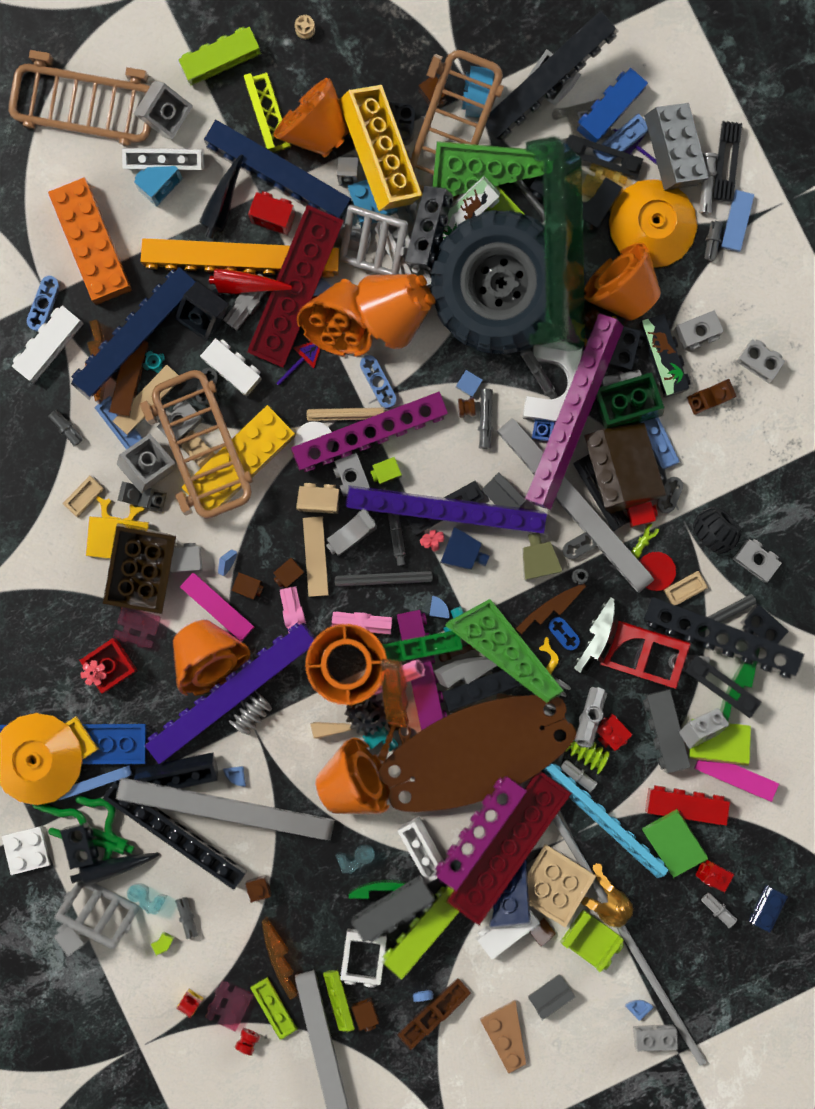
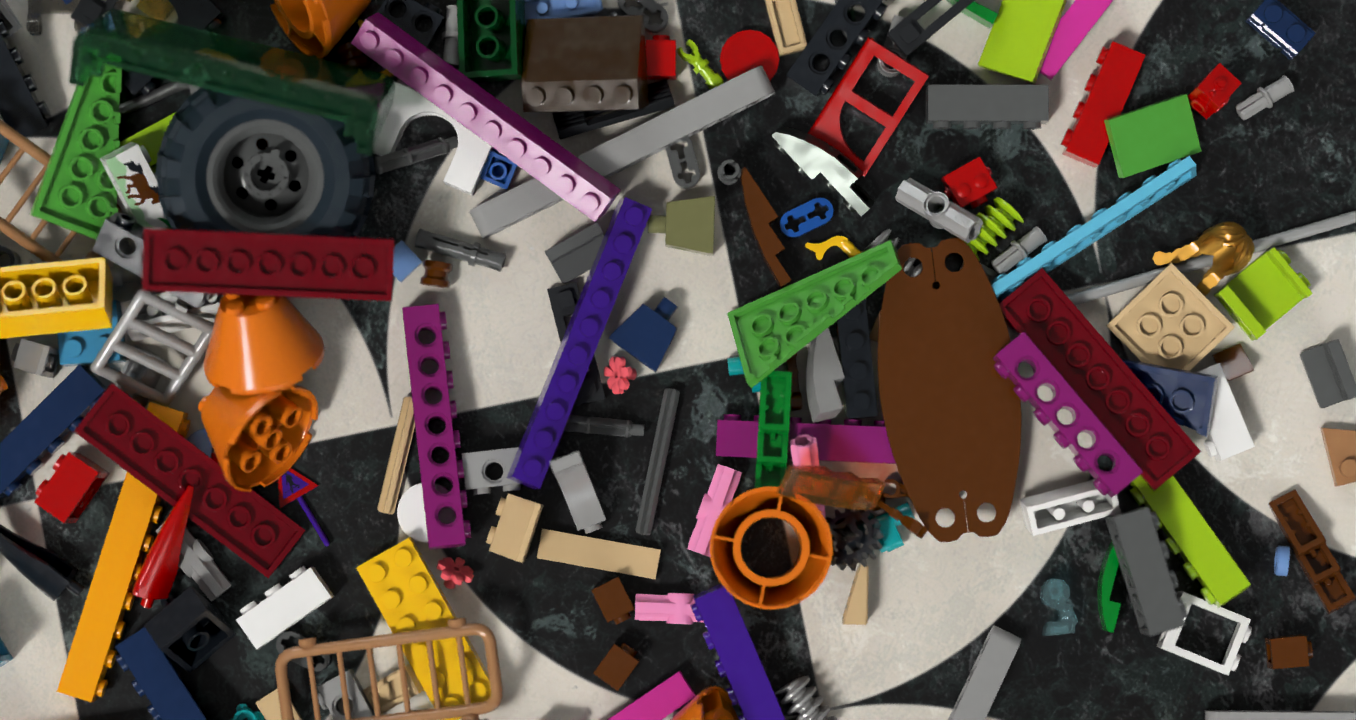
camera: 80 degrees left, 0 degrees up
medium blue tile [218,549,237,576] -> none
orange cone [316,738,390,814] -> none
lime tile [323,970,354,1032] -> none
medium blue beam [360,355,396,409] -> none
lime brick [370,457,402,485] -> none
medium blue tile [429,596,449,618] -> none
light grey brick [678,708,729,749] -> none
none -> dark red plate [142,227,394,301]
none -> coral plant [436,557,474,589]

